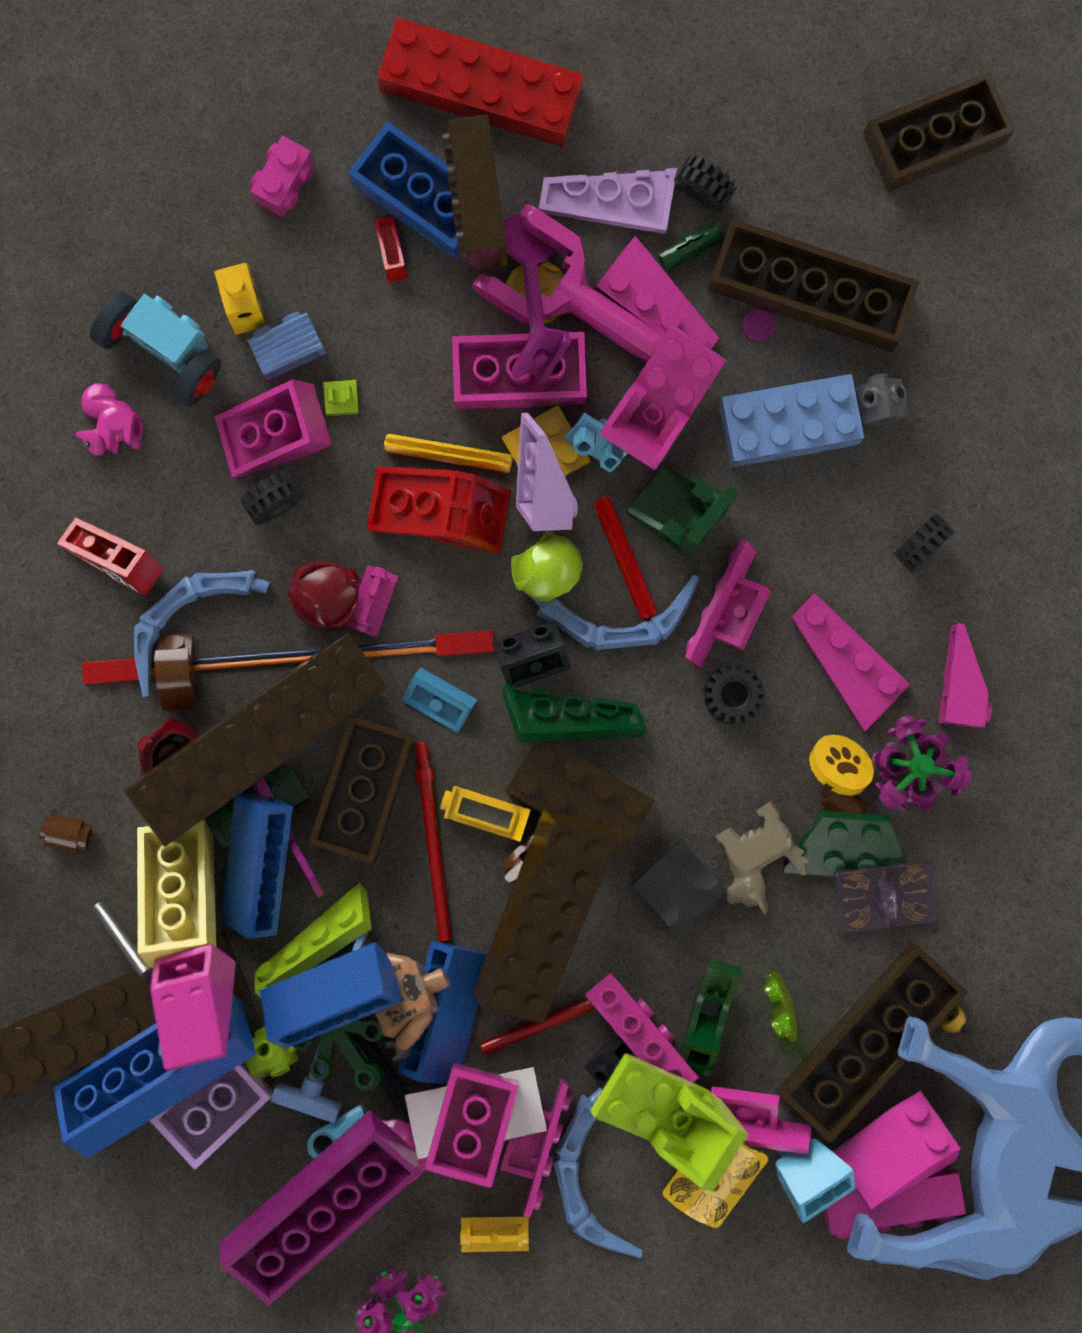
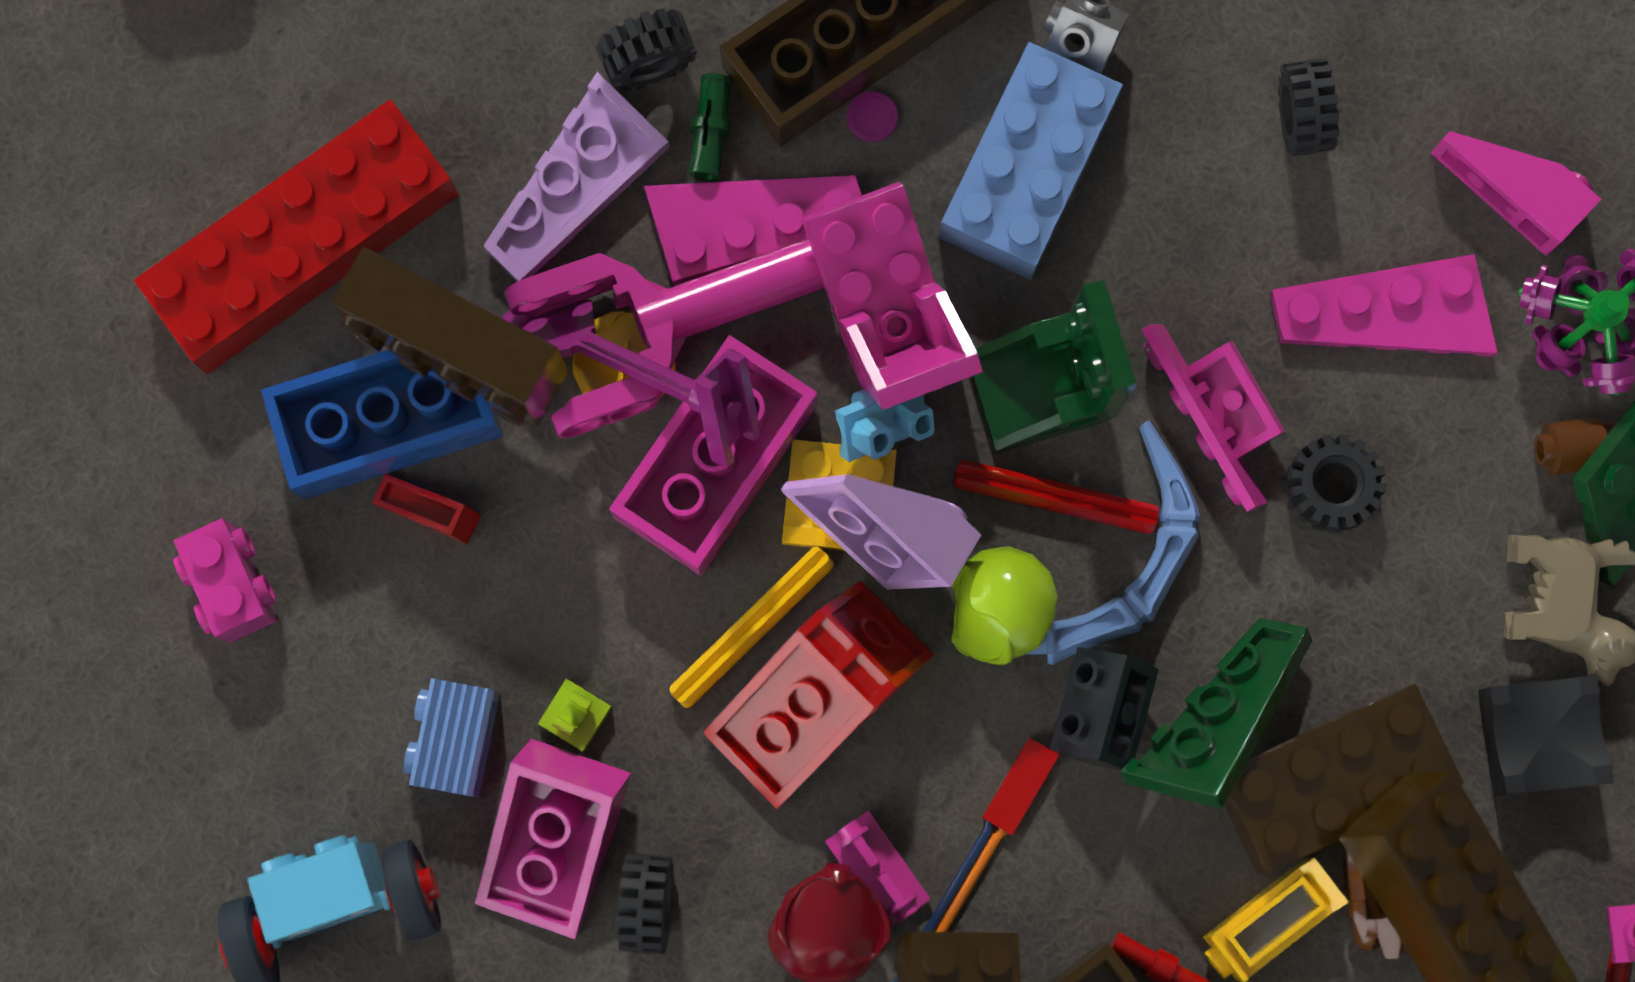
camera: 50 degrees left, 5 degrees down
yellow torso [215,263,267,335] -> none
dark azure slope [401,668,477,733] -> none
yellow tile [809,734,874,796] -> none

